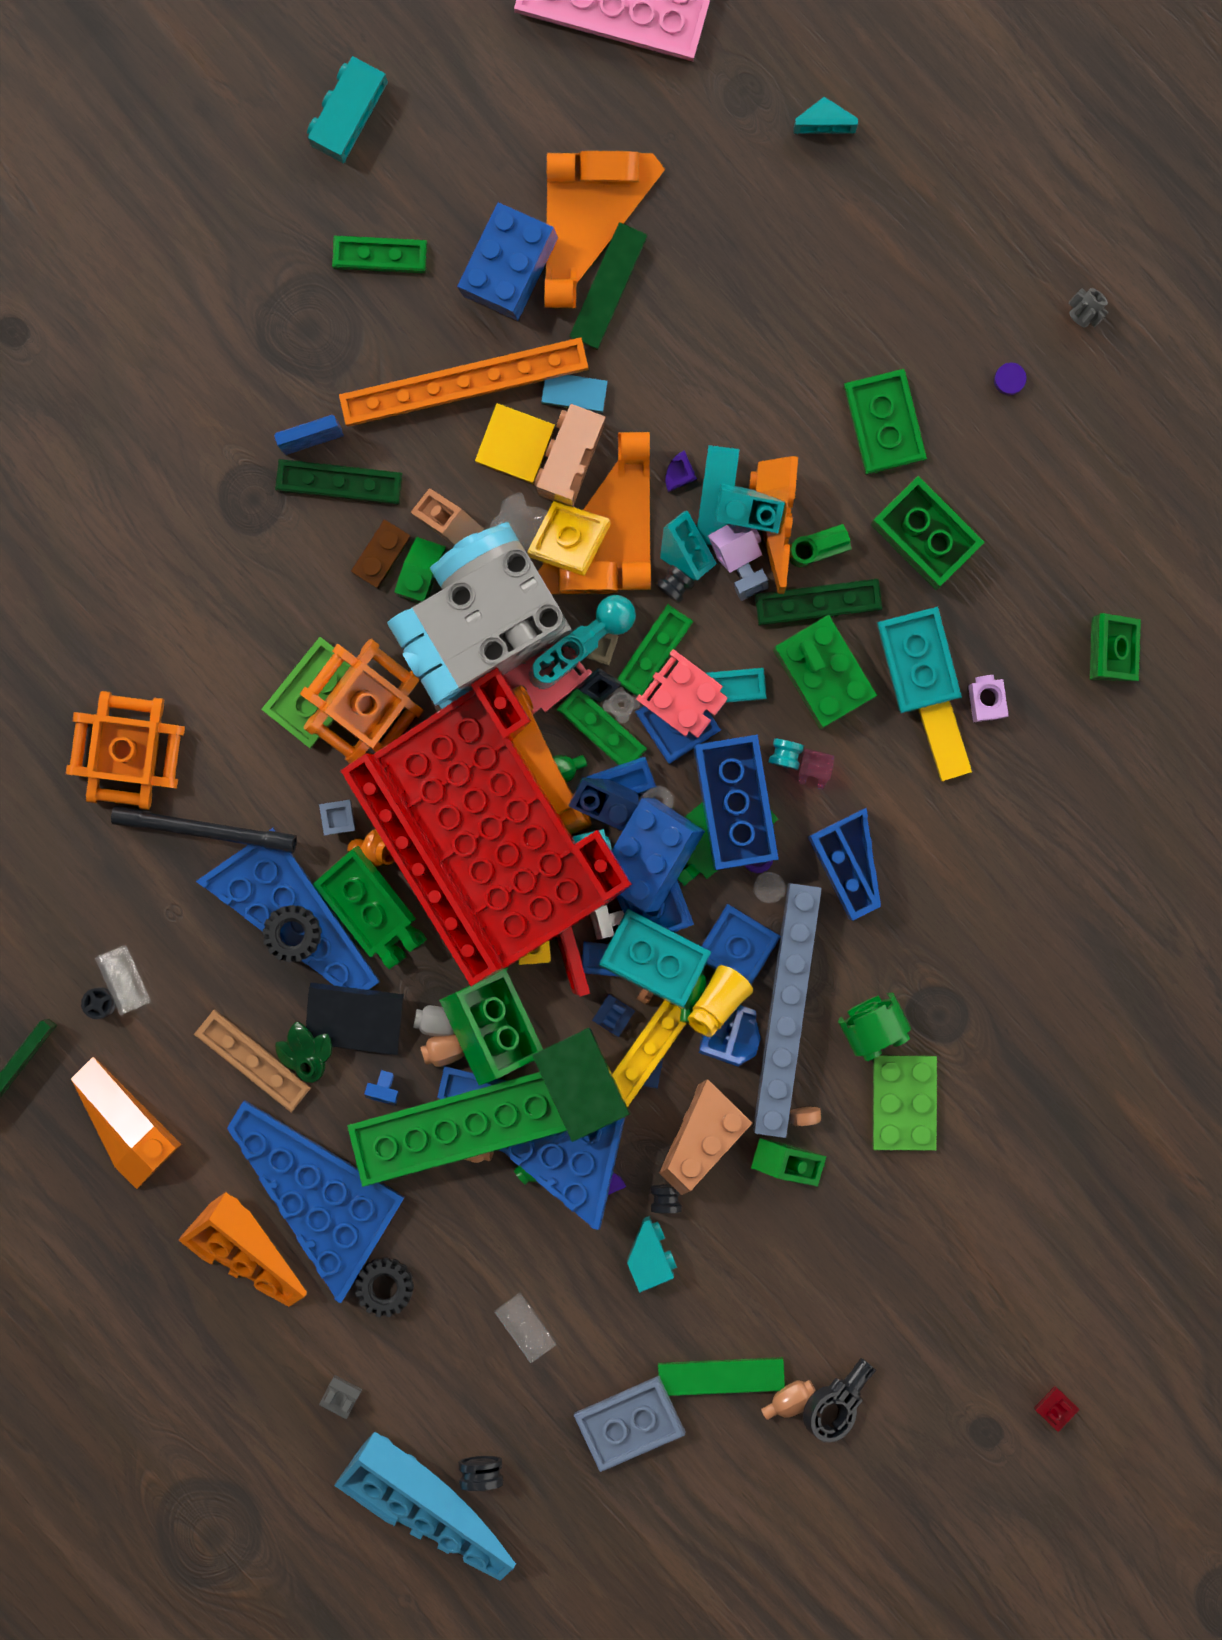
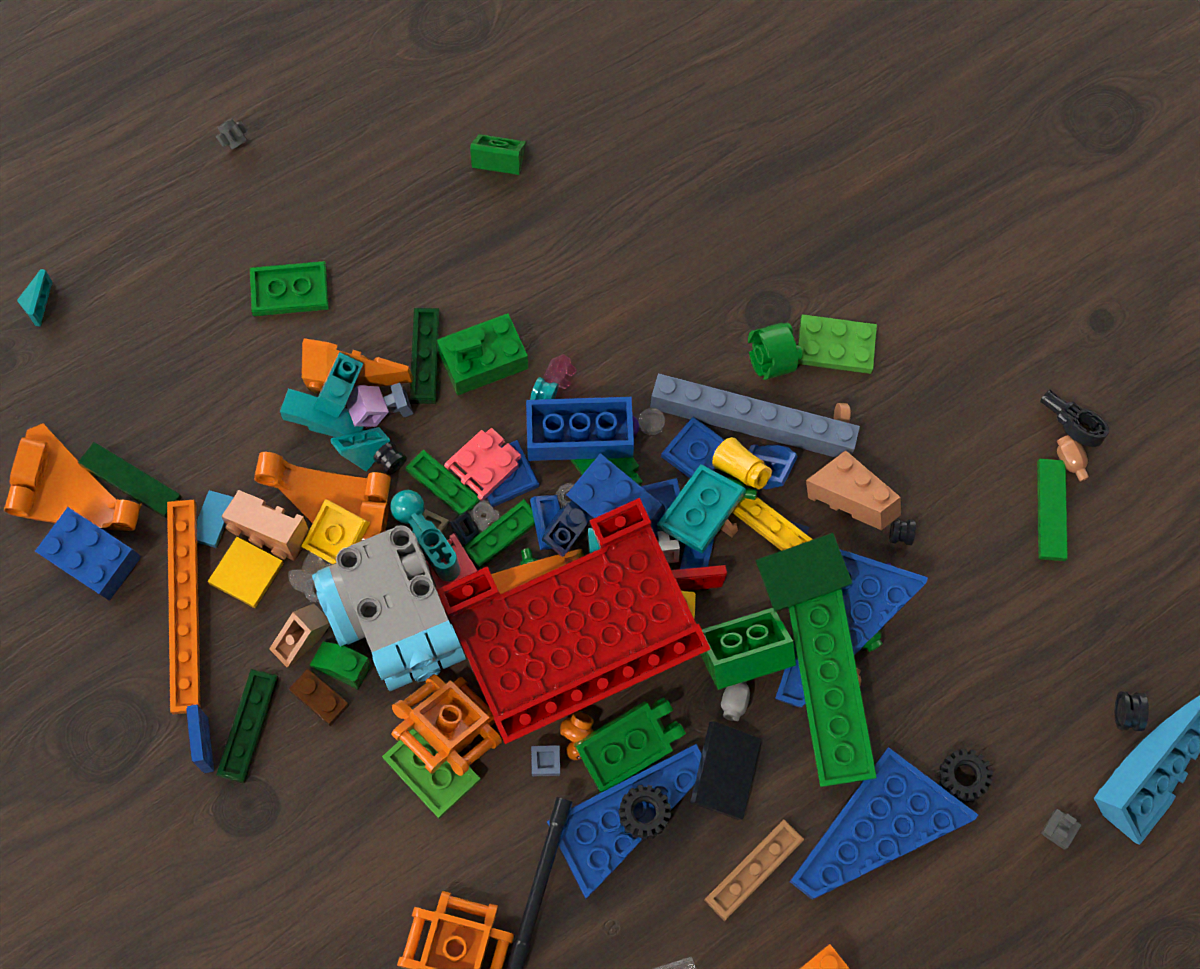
camera: 90 degrees left, 20 degrees down
orange wedge [179,1192,307,1307] -> none
dark green plate [275,1021,332,1083] -> none
green tile [332,235,427,273] -> none
blue tile [364,1070,399,1106] -> none
nougat plant [420,1034,464,1067] -> none
clear plate [494,1292,557,1363] -> none
sand blue tile [574,1376,686,1472] -> none
dark blue tile [592,994,635,1037] -> none
teal slope [627,1216,677,1293] -> none
dark purple tile [665,450,697,492] -> none
teal tile [706,668,767,703] -> none
green slope [751,1138,827,1186] -> none
green piece [789,524,852,568] -> none
blue wedge [808,808,881,921] -> none
green brick [870,476,985,590] -> none
teal tile [876,607,962,713] -> none
yellow tile [918,701,972,781] -> none
lavender brick [968,675,1008,723] -> none
dark purple tile [994,363,1026,395] -> none
dark red tile [1034,1386,1080,1432] -> none

